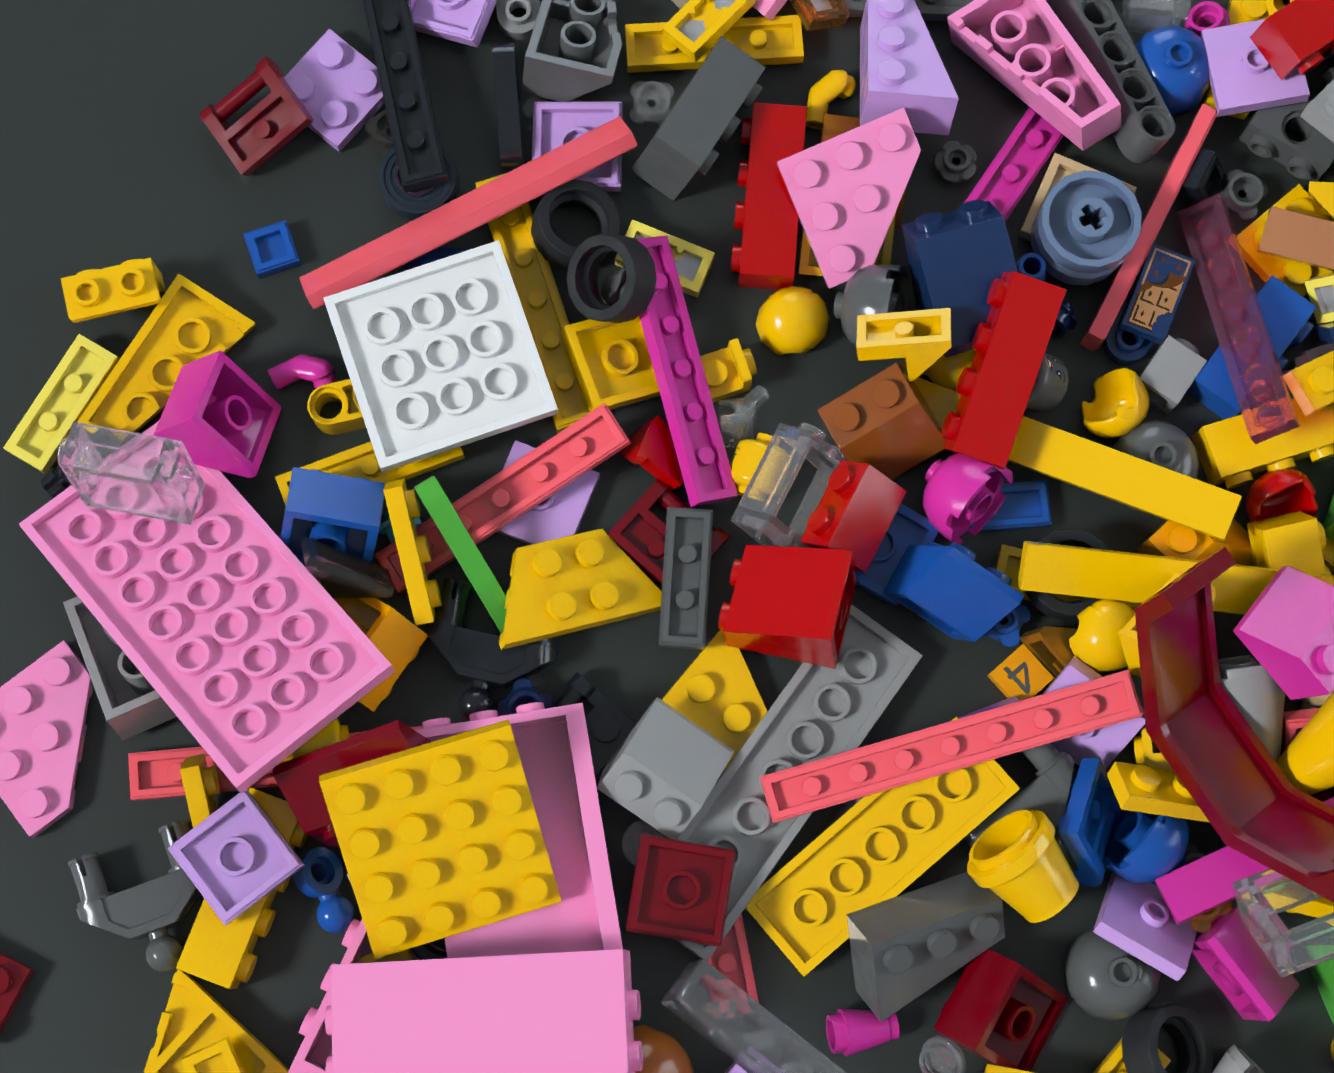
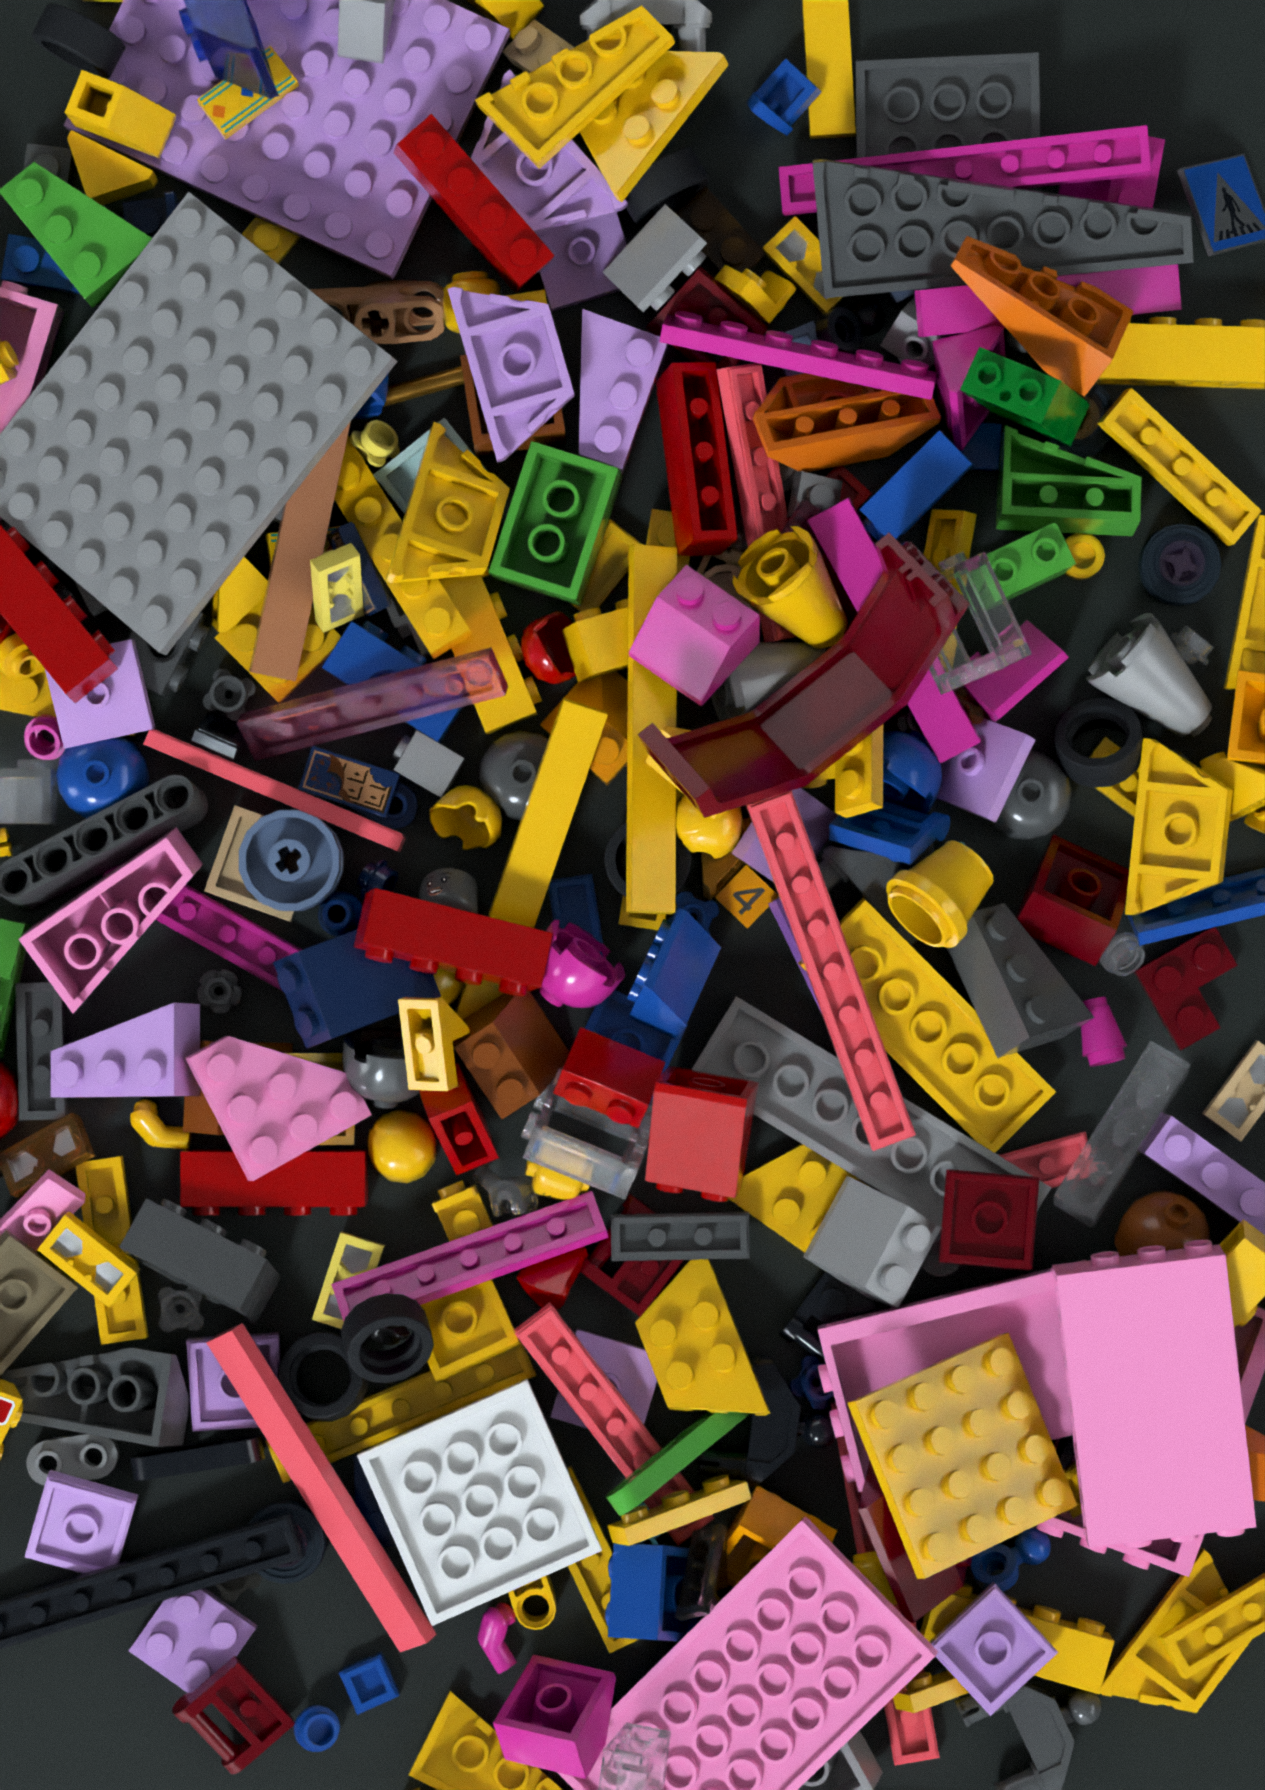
camera: 90 degrees left, 10 degrees up
none -> blue plate [294,1705,340,1752]
none -> red brick [419,1063,499,1176]

